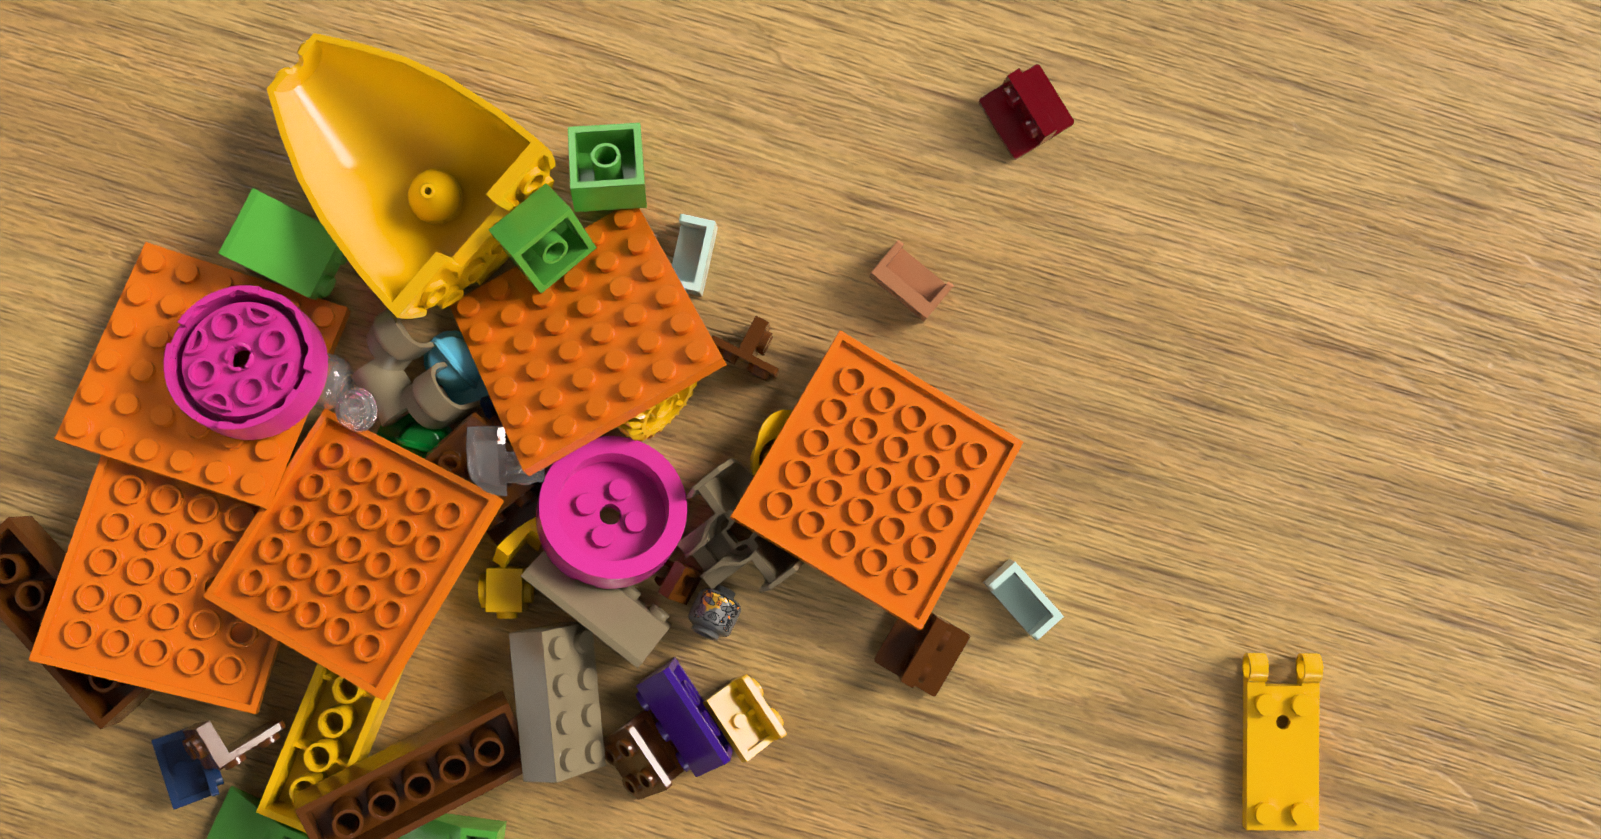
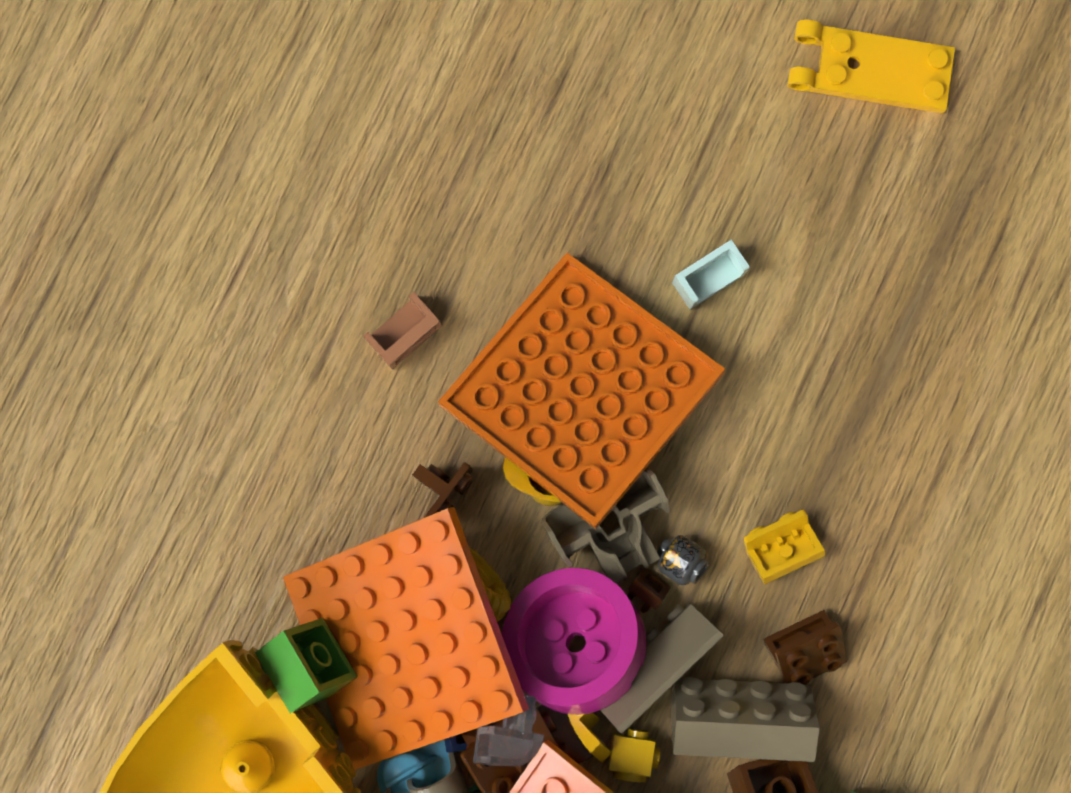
camera: 85 degrees left, 5 degrees down
bright green brick [568,123,647,212] -> none
dark purple slope [635,657,733,777] -> none
light aqua panel [672,214,718,296] -> none
reddish brown bracket [874,612,970,696] -> none
dark red bracket [978,64,1074,160] -> none

